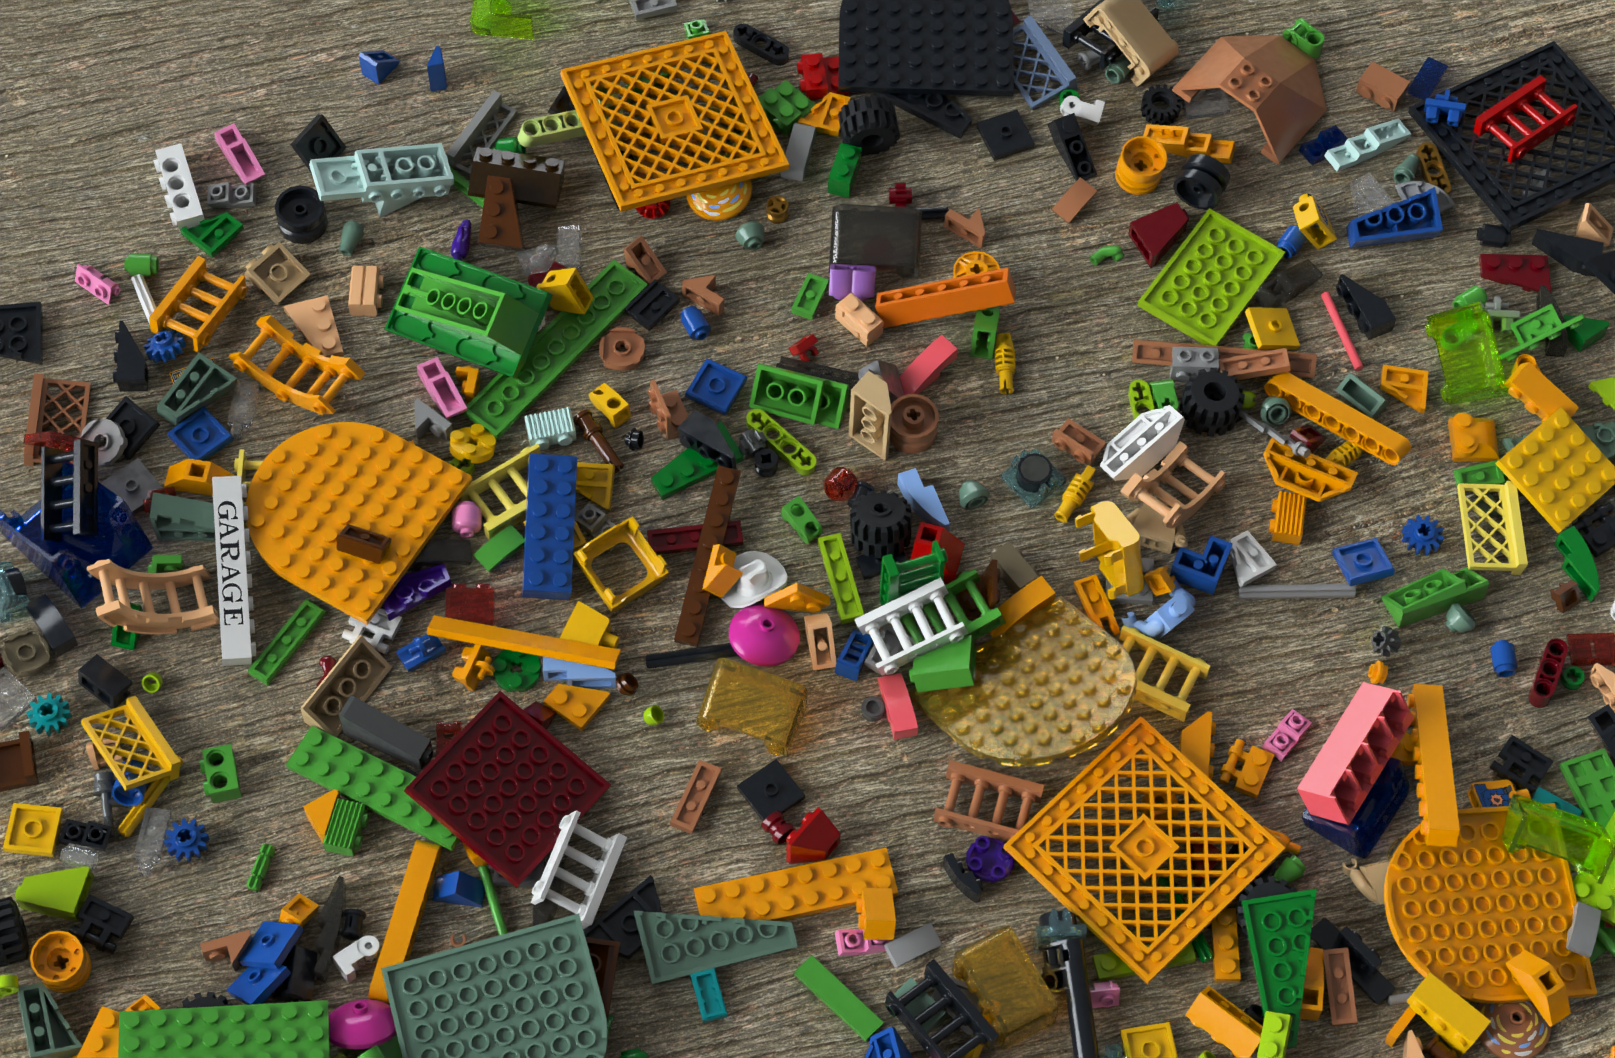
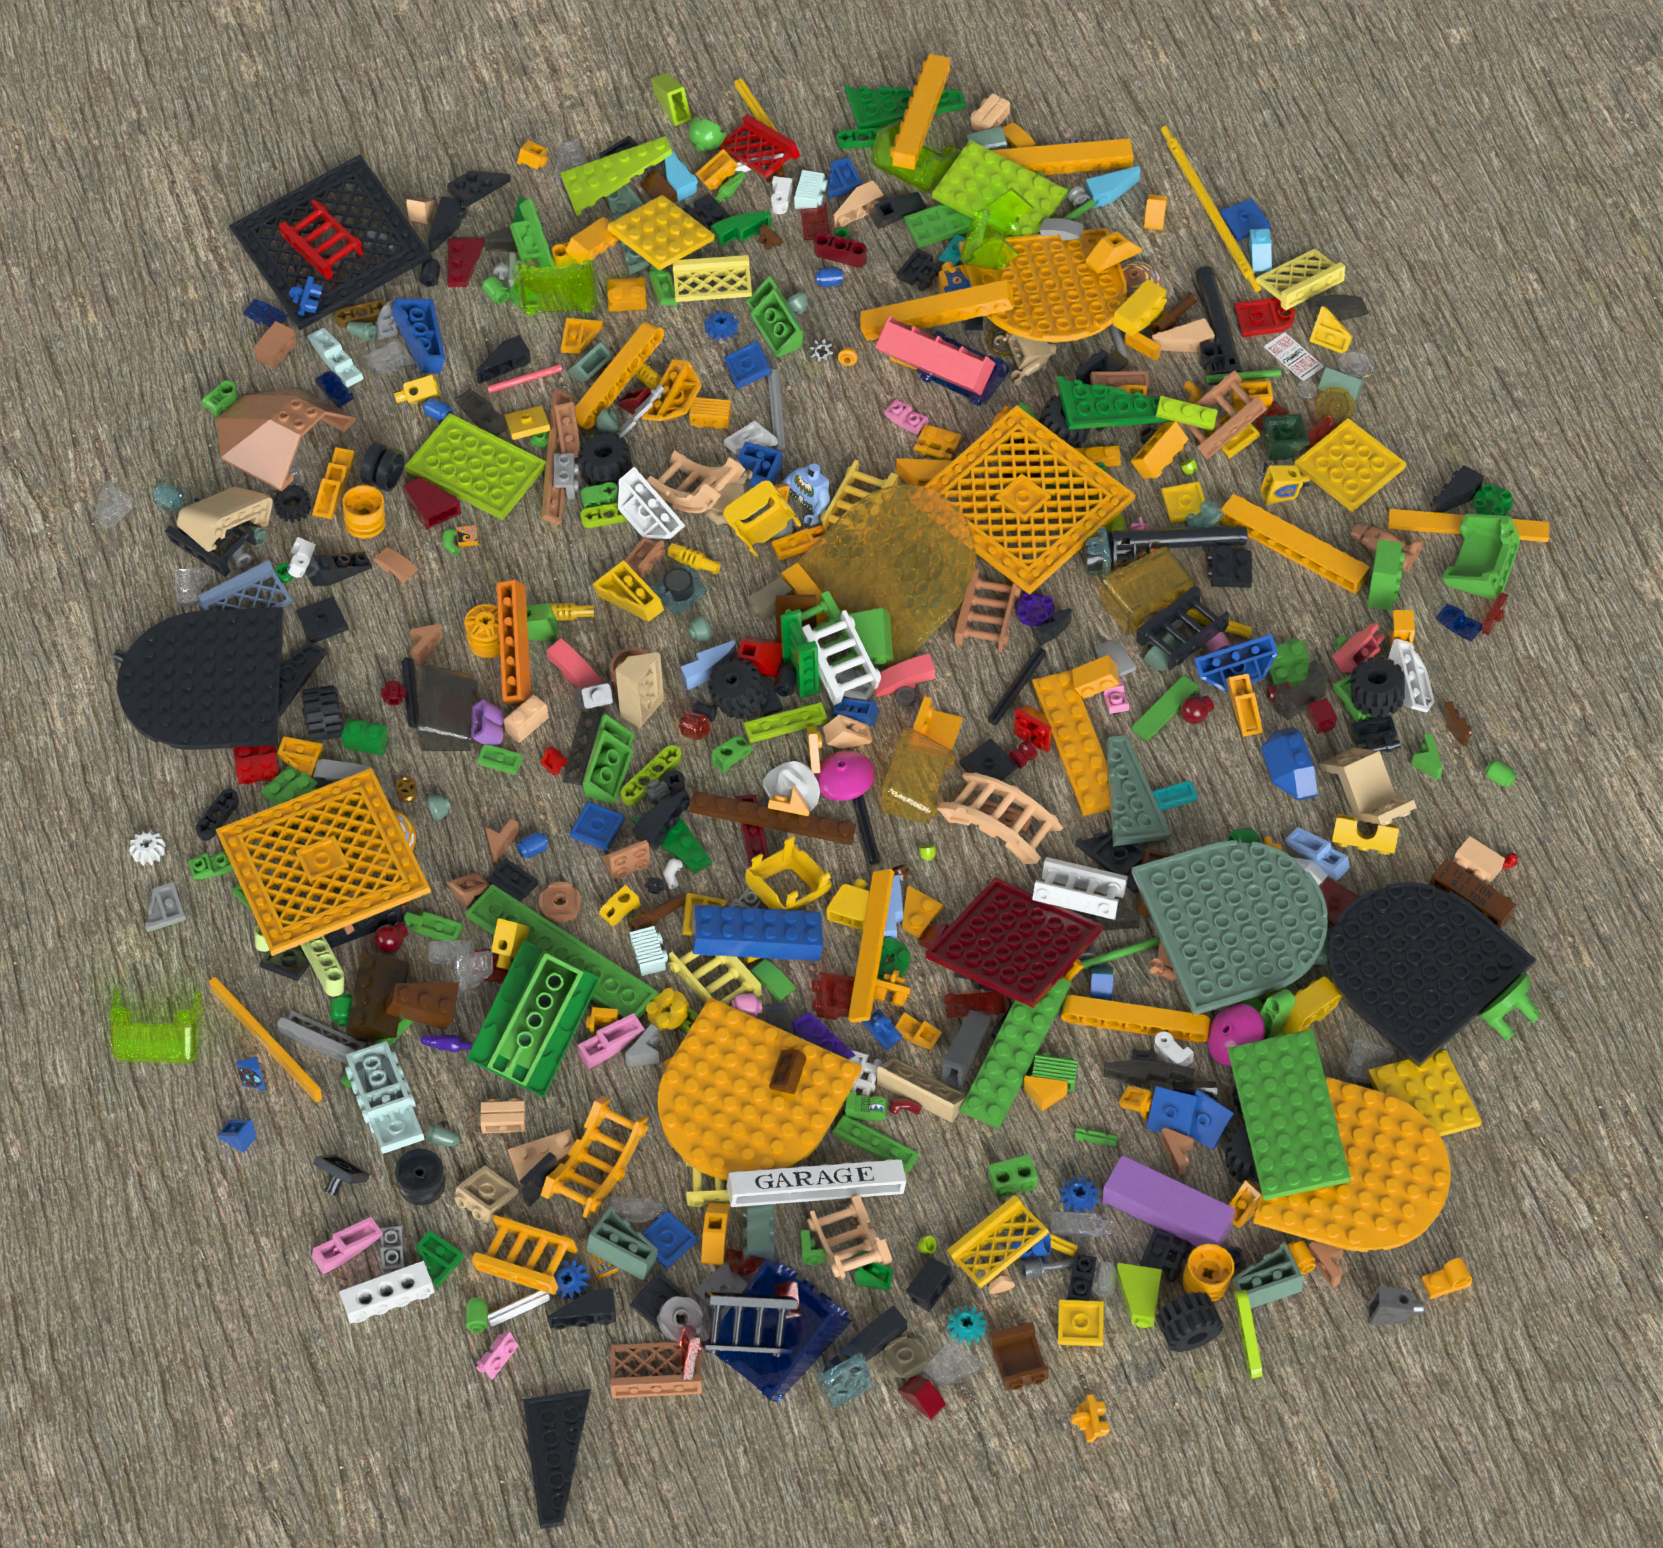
camera: 90 degrees left, 5 degrees down
none -> light orange tile [209,977,322,1103]
none -> dark red piece [374,922,409,954]
none -> bright green hinge [403,912,463,945]
none -> tile [457,525,478,547]
none -> black plate [519,1152,558,1207]
none -> yellow wedge [592,560,664,622]
none -> white arm [663,858,683,889]
none -> bracket [774,1281,802,1318]
none -> bright green leg [846,1092,887,1121]
none -> light orange slope [895,1012,942,1050]
none -> light orange bracket [912,696,963,752]
none -> light nougat fence [937,772,1063,864]
none -> black axle [988,647,1046,725]
none -> medium lavender piece [1102,1156,1235,1247]
none -> dark red piece [1180,696,1214,724]
none -> black plate [1227,1247,1246,1268]

